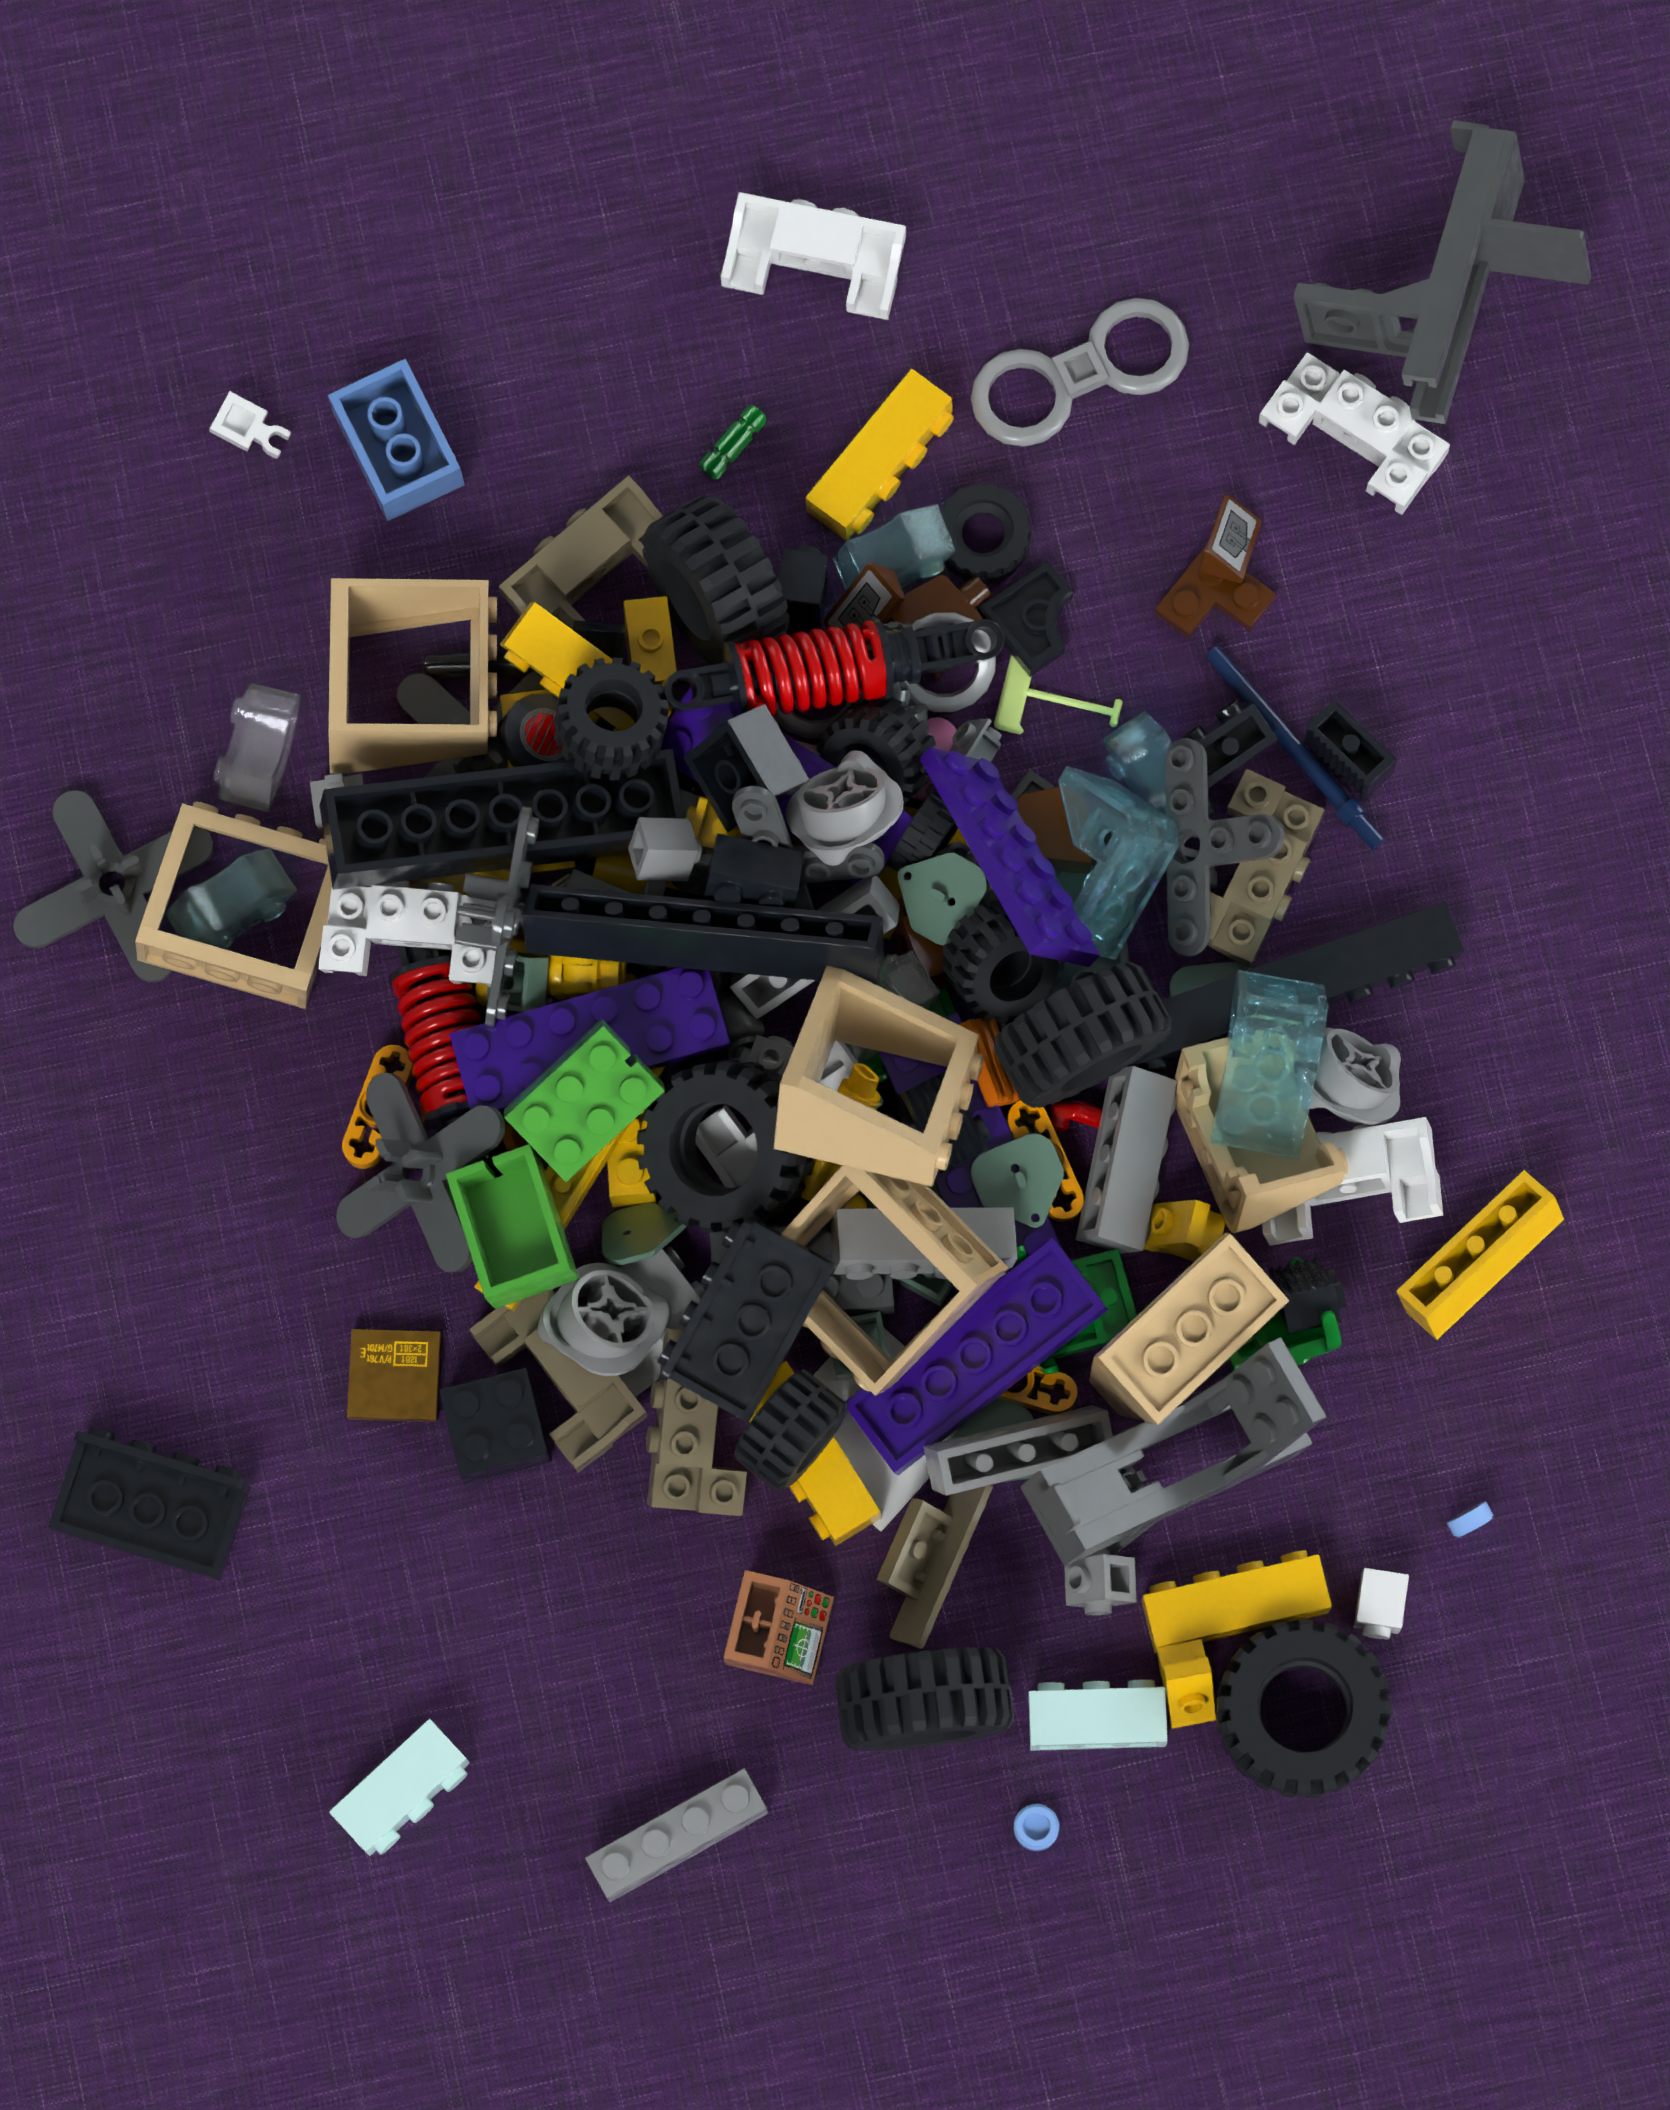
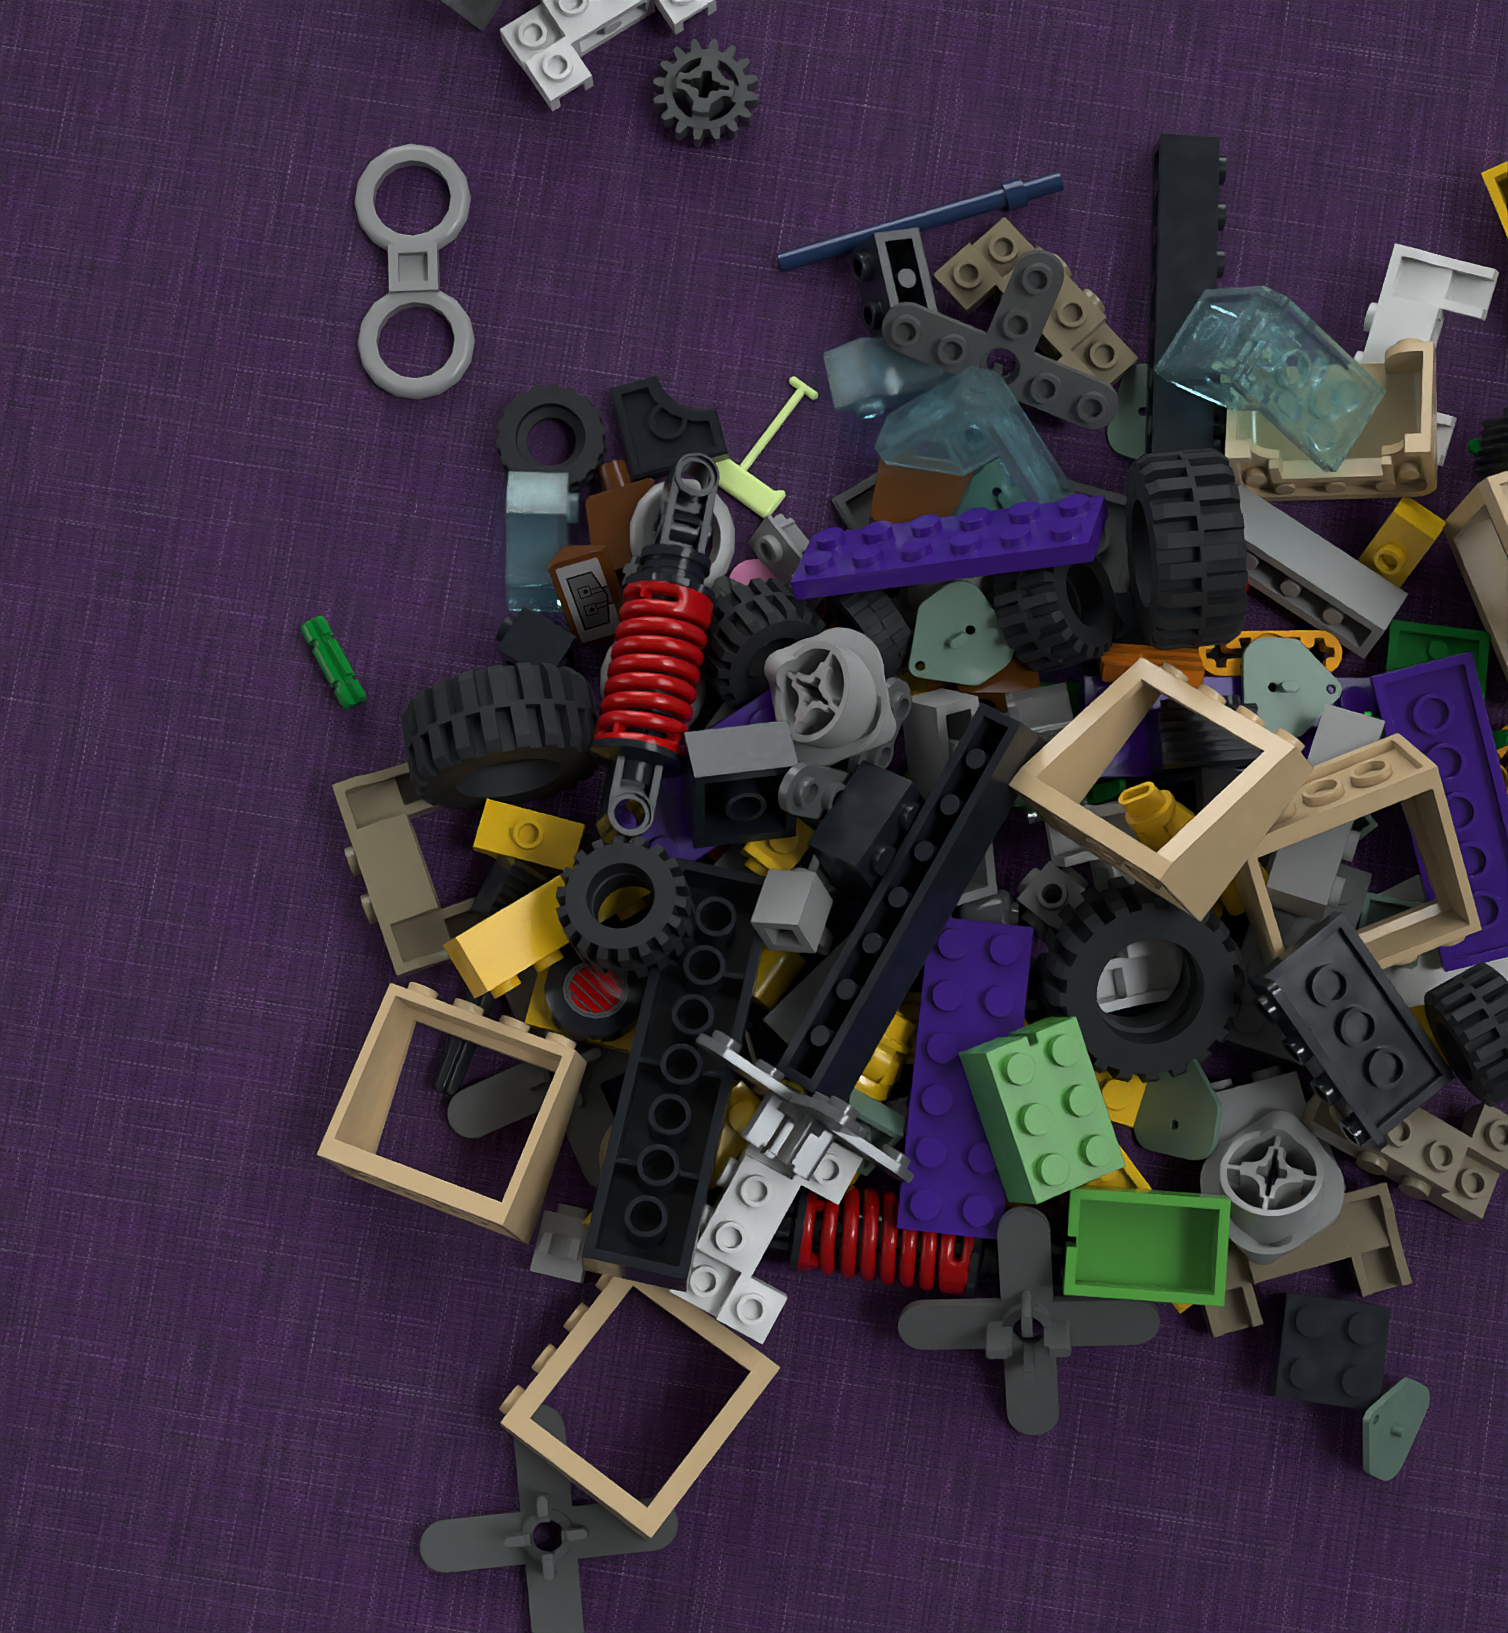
camera: 70 degrees left, 5 degrees up
clear light blue brick [165,848,297,949] -> none
white plate [209,392,291,460] -> none
clear brick [214,683,301,812] -> none
medium blue brick [328,359,465,522] -> none
light orange beam [342,1045,413,1169] -> none
pearl gold tile [347,1329,441,1422] -> none
white bracket [721,192,906,320] -> none
yellow brick [805,369,954,541] -> none
reddish brown plate [1155,545,1276,639] -> none
slope [1200,494,1262,584] -> none
light grey piece [1296,1027,1401,1125] -> none
black brick [1304,700,1397,799] -> none
none -> dark grey gear [653,39,758,148]
none -> sand green piece [1363,1377,1430,1481]

